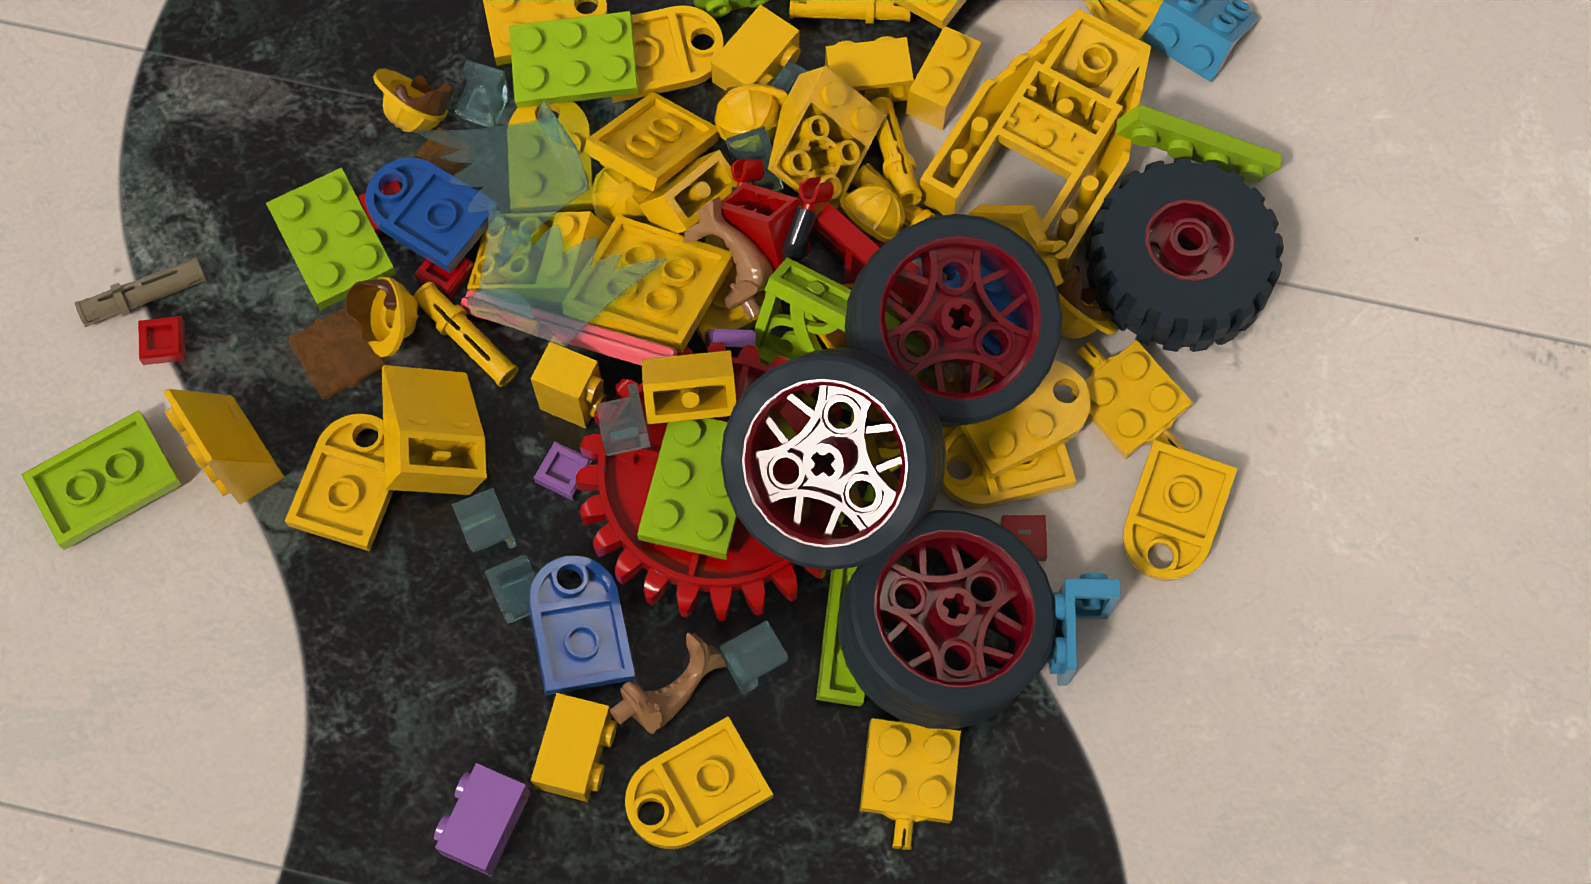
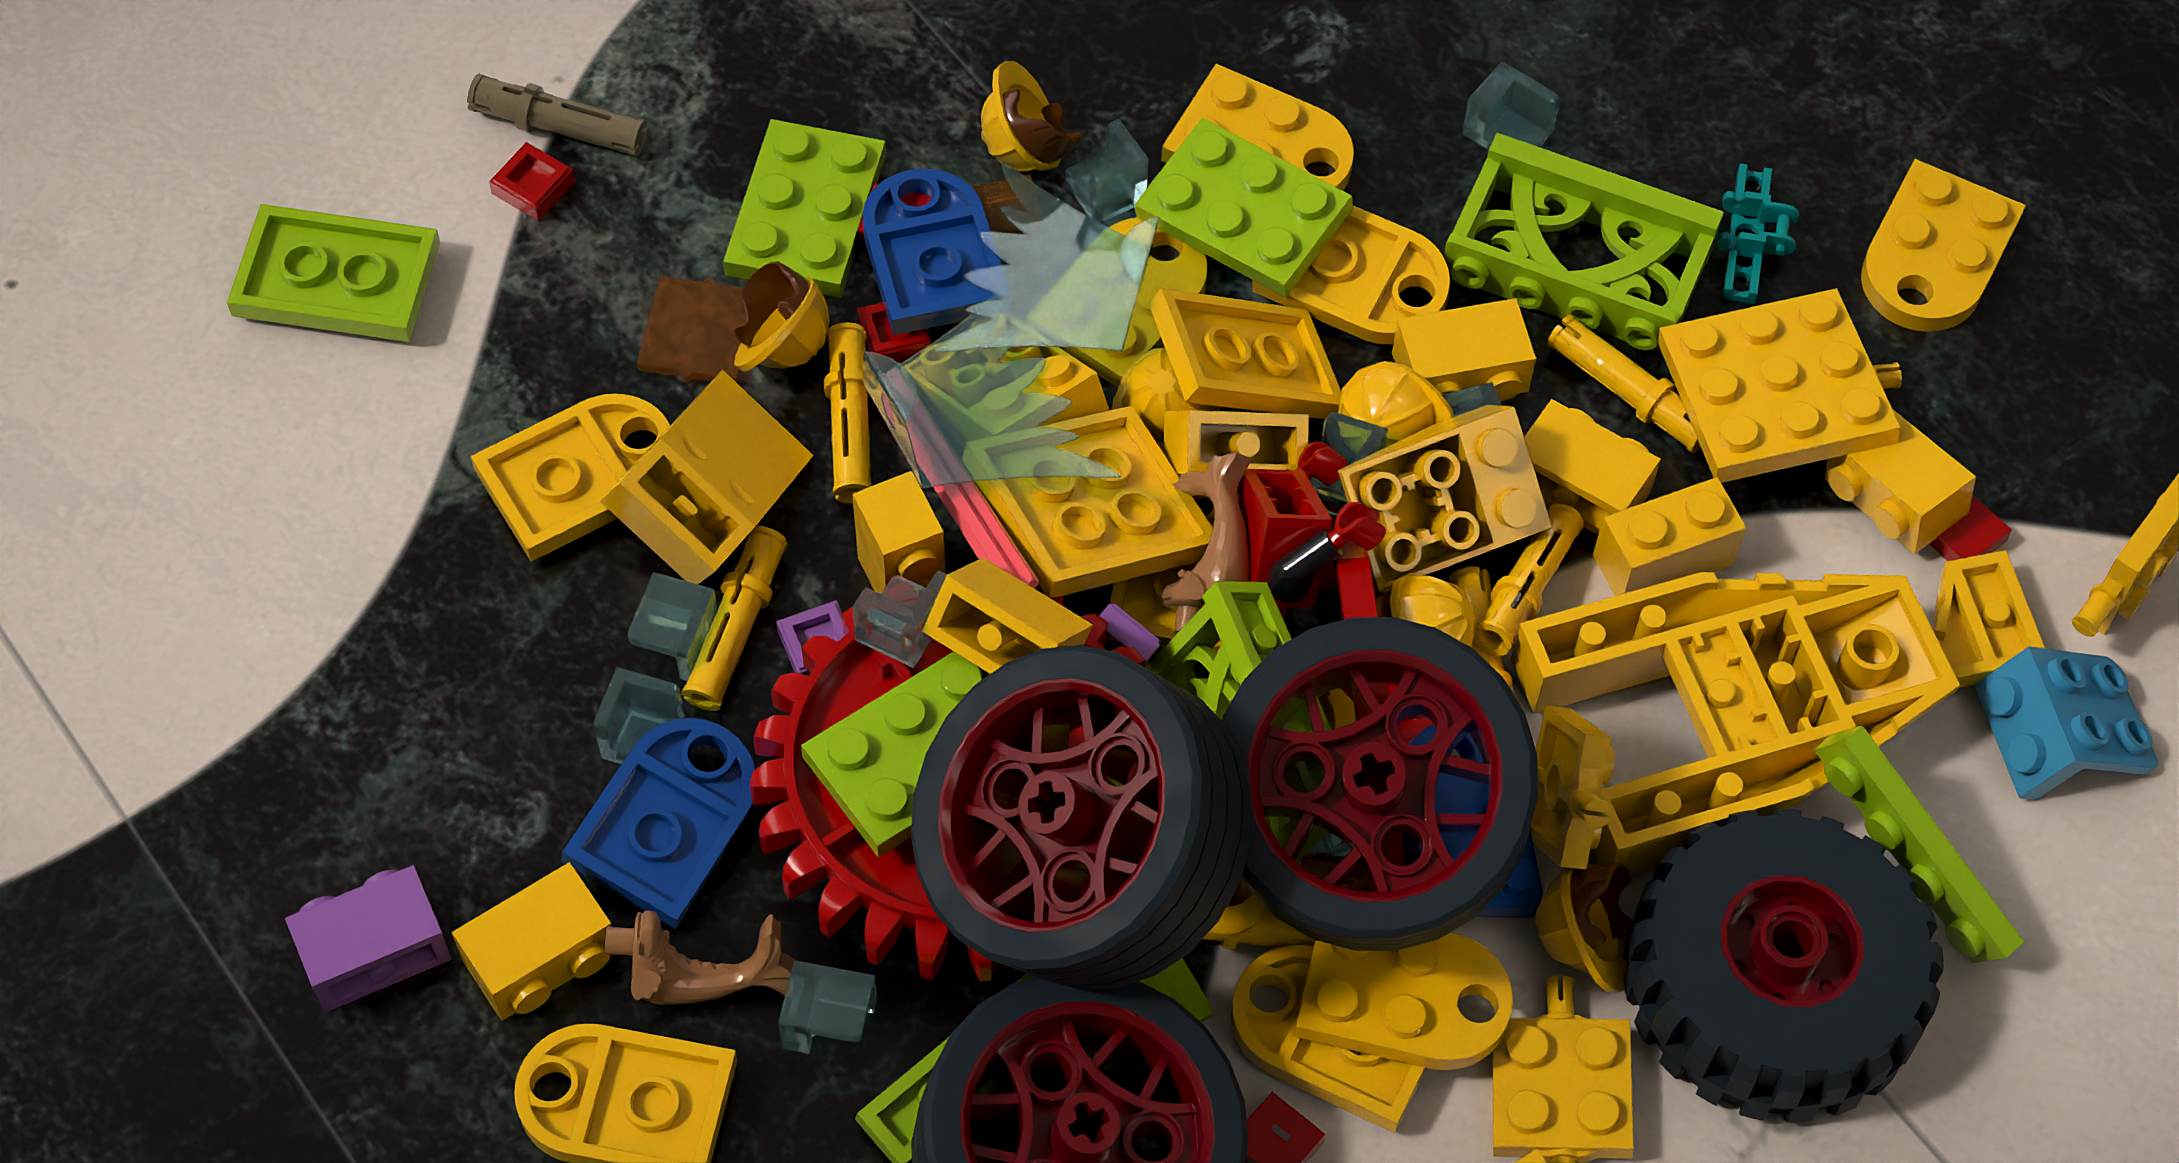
camera: 40 degrees right, 10 degrees down
yellow slope [163,389,285,505] -> none
none -> yellow pin [681,526,788,711]

